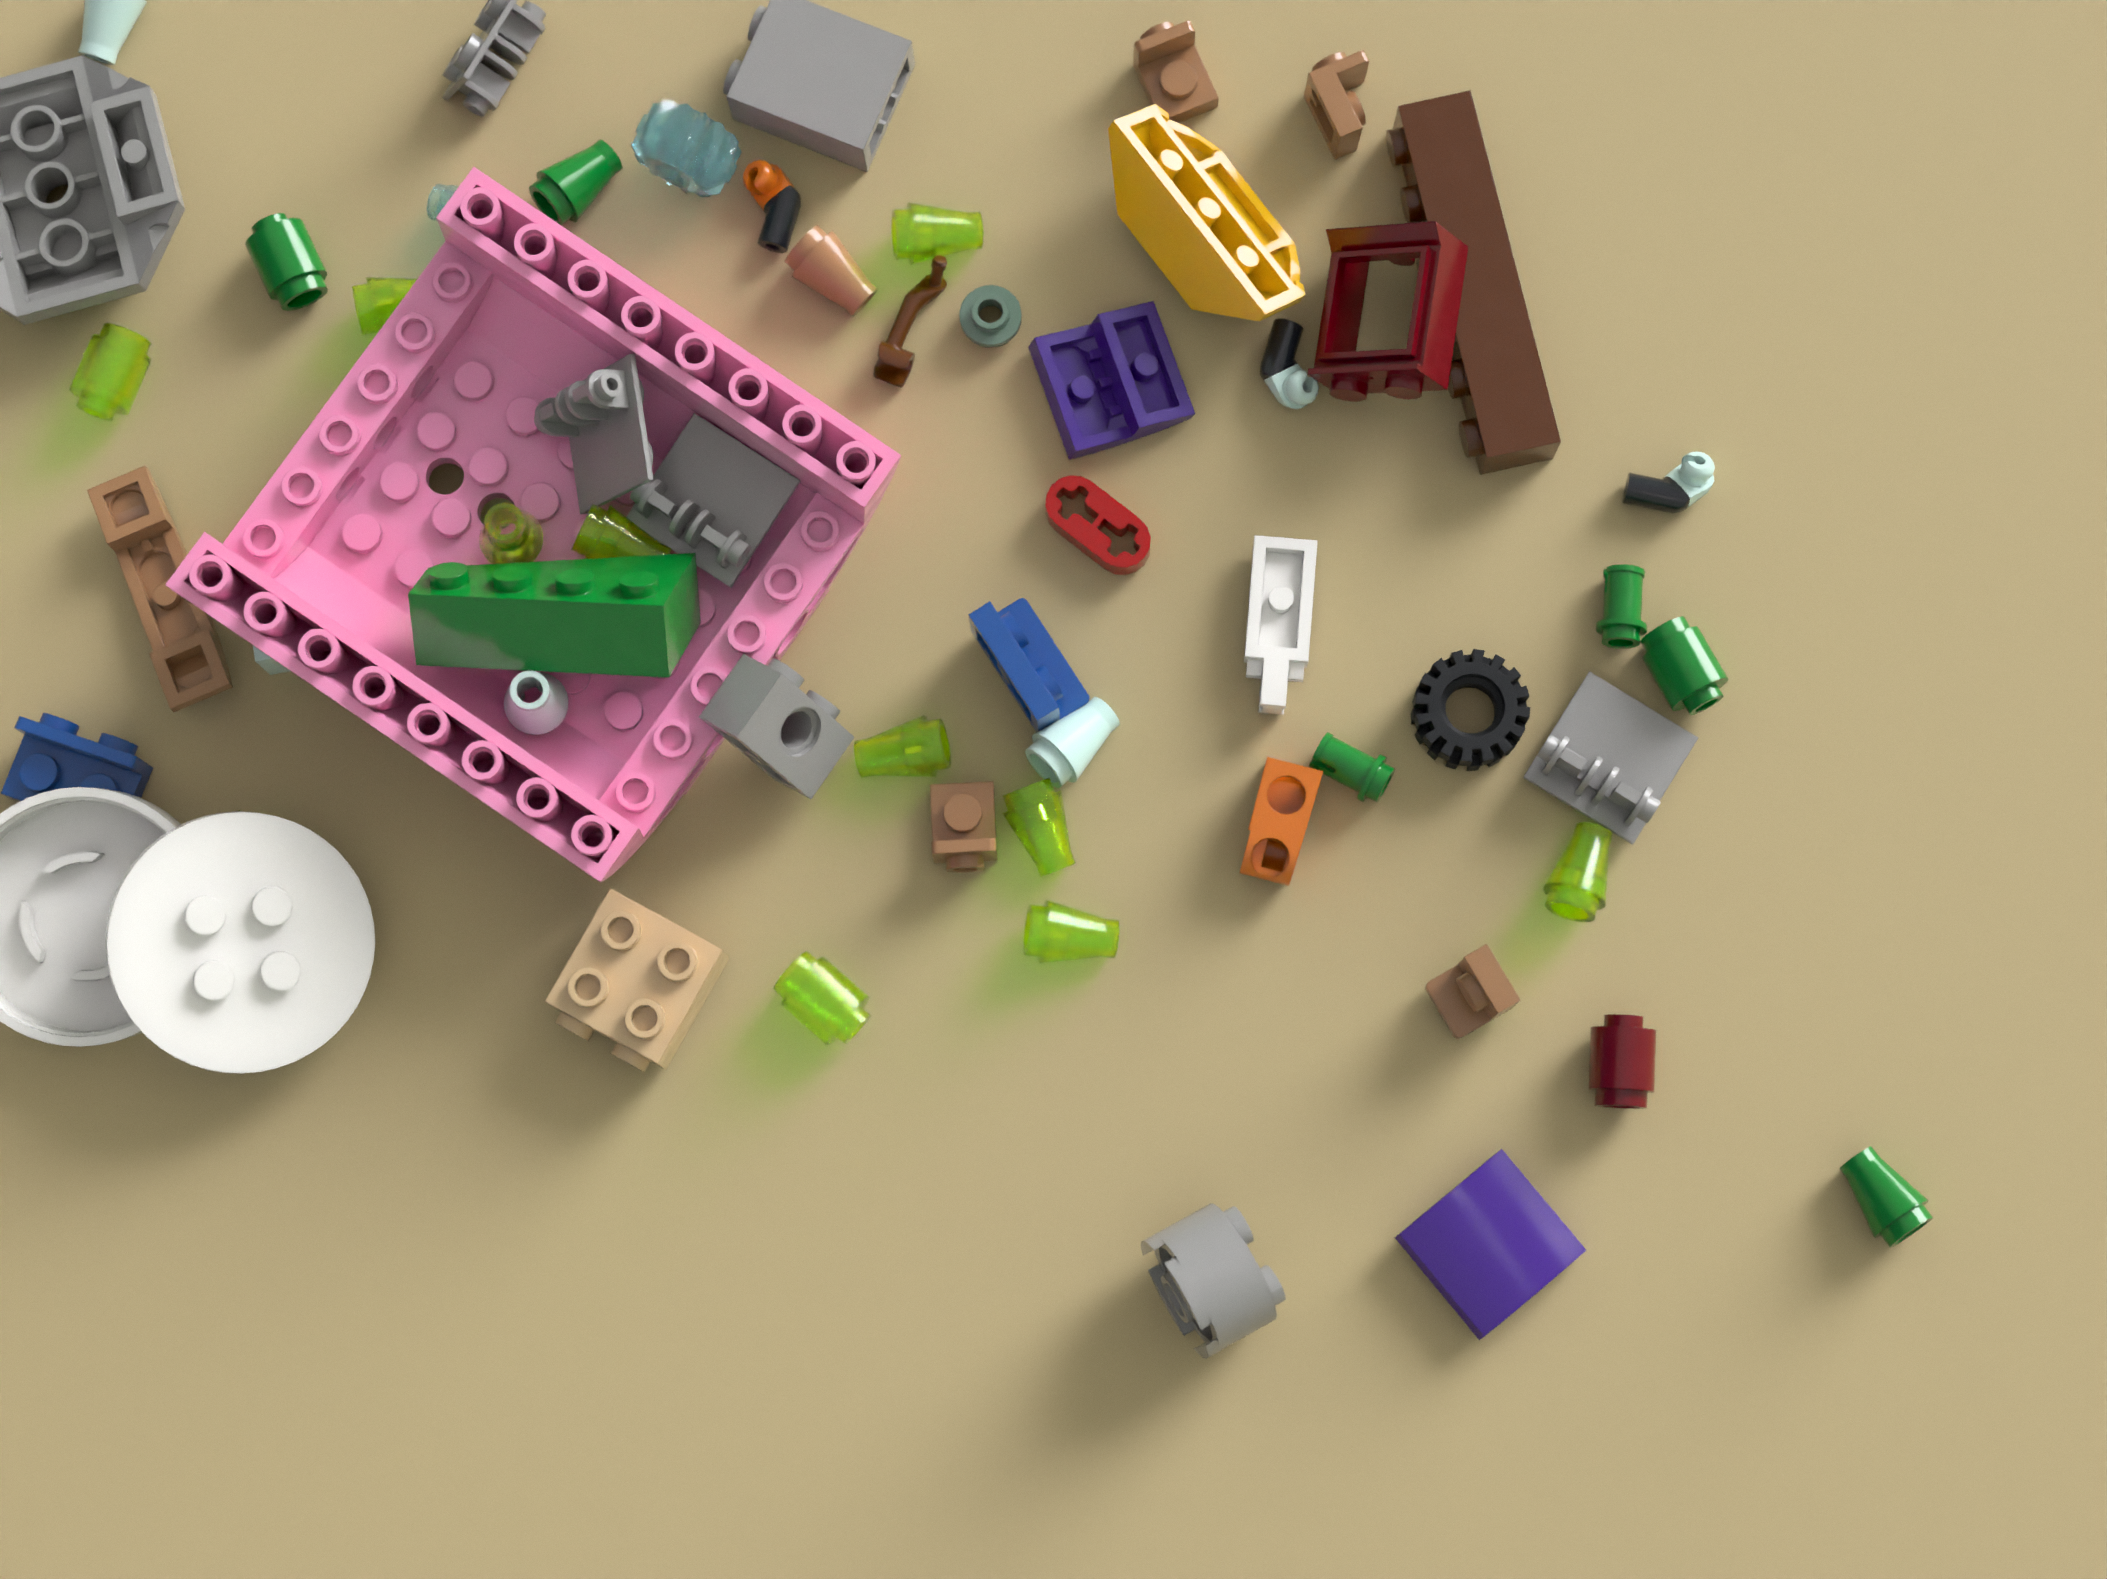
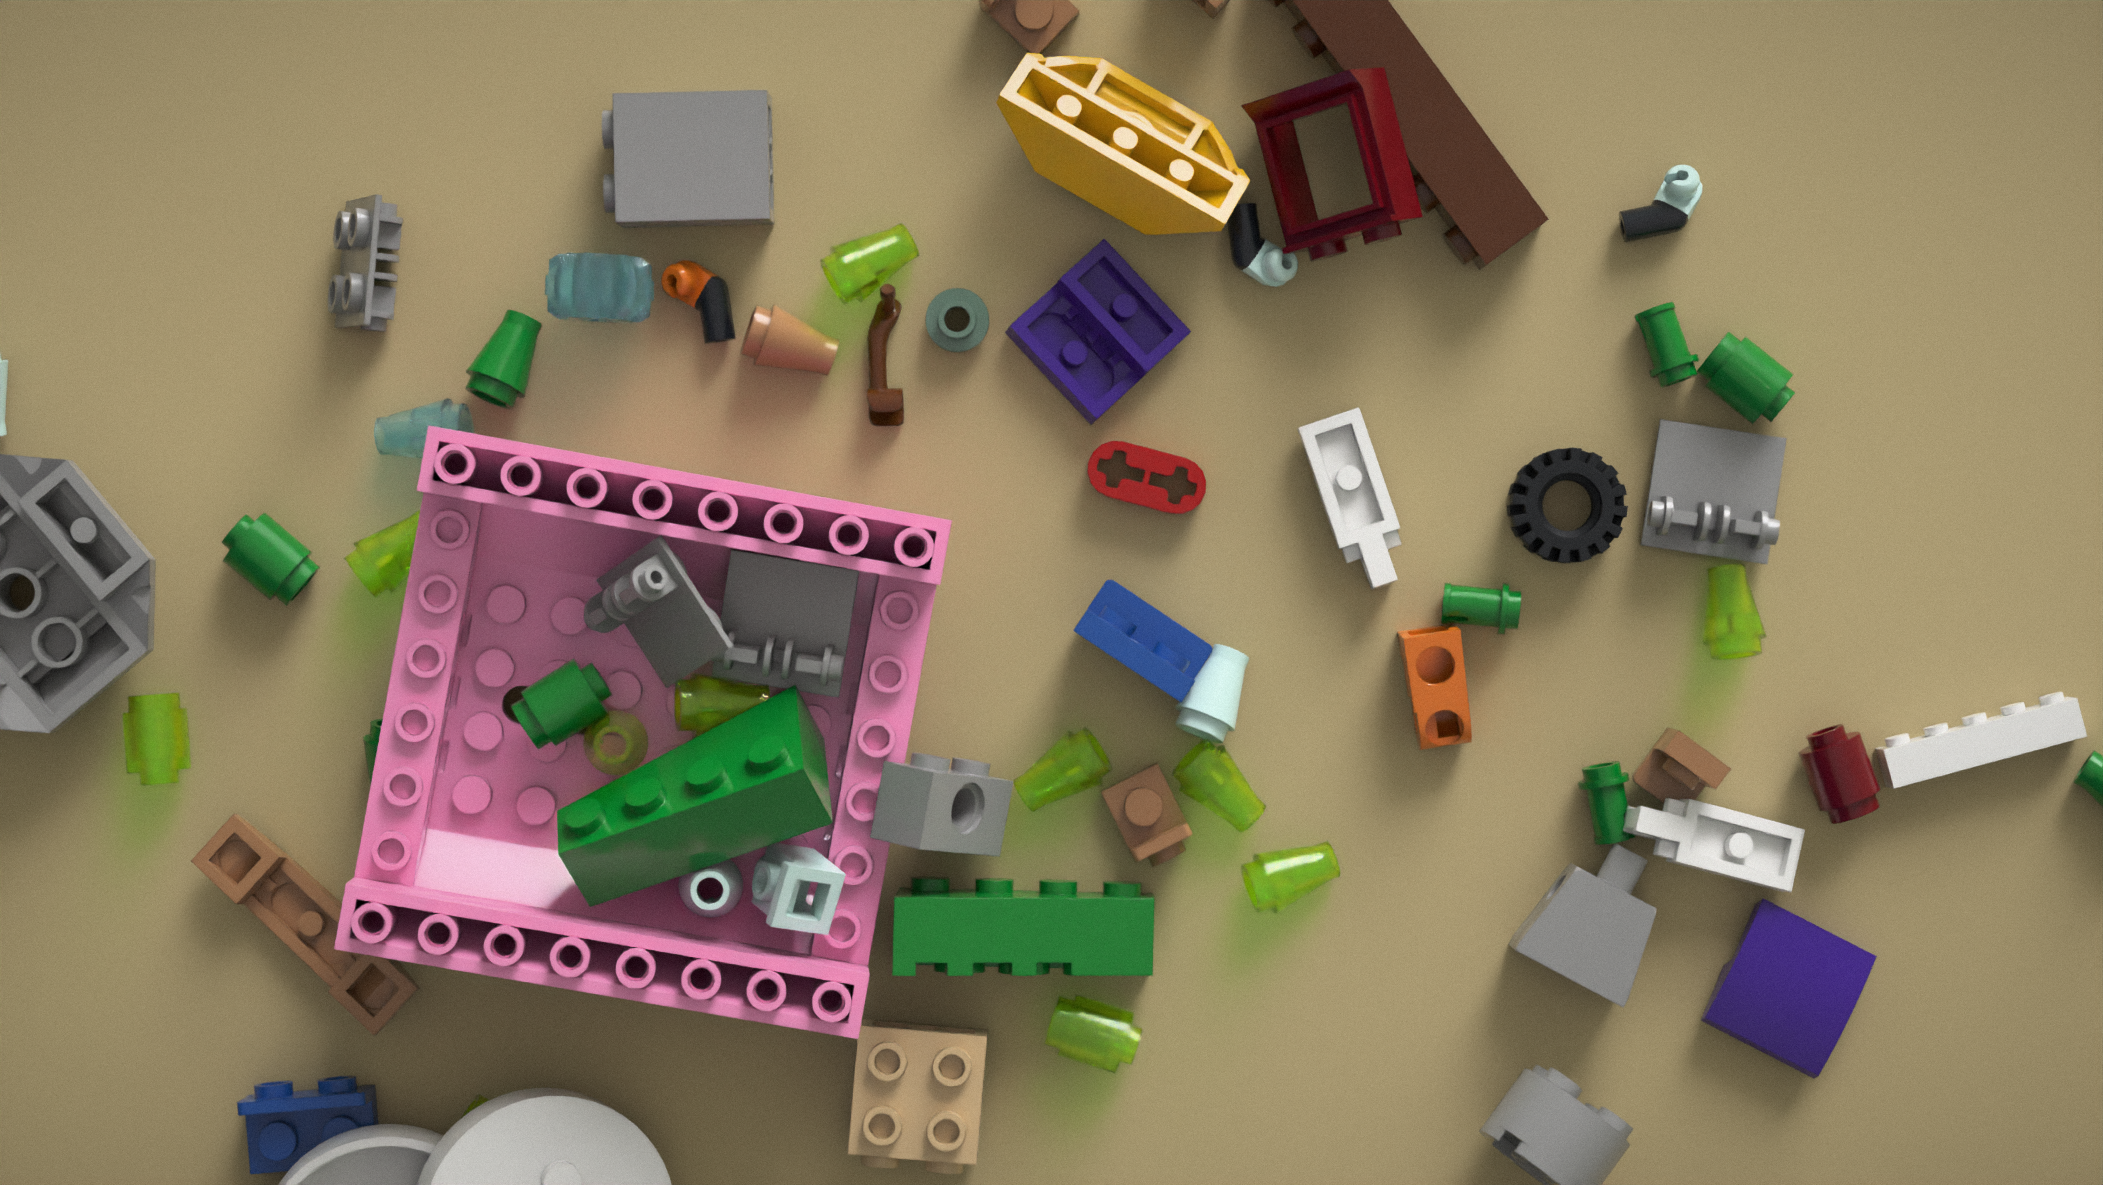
camera: 25 degrees left, 10 degrees up
none -> green brick [511,658,613,749]
none -> light aqua brick [751,843,846,935]
none -> green wedge [892,876,1154,976]
none -> light grey torso [1508,843,1657,1008]
none -> green pin [1578,761,1635,845]
none -> white hinge [1623,798,1805,892]
none -> white piece [1875,692,2087,789]

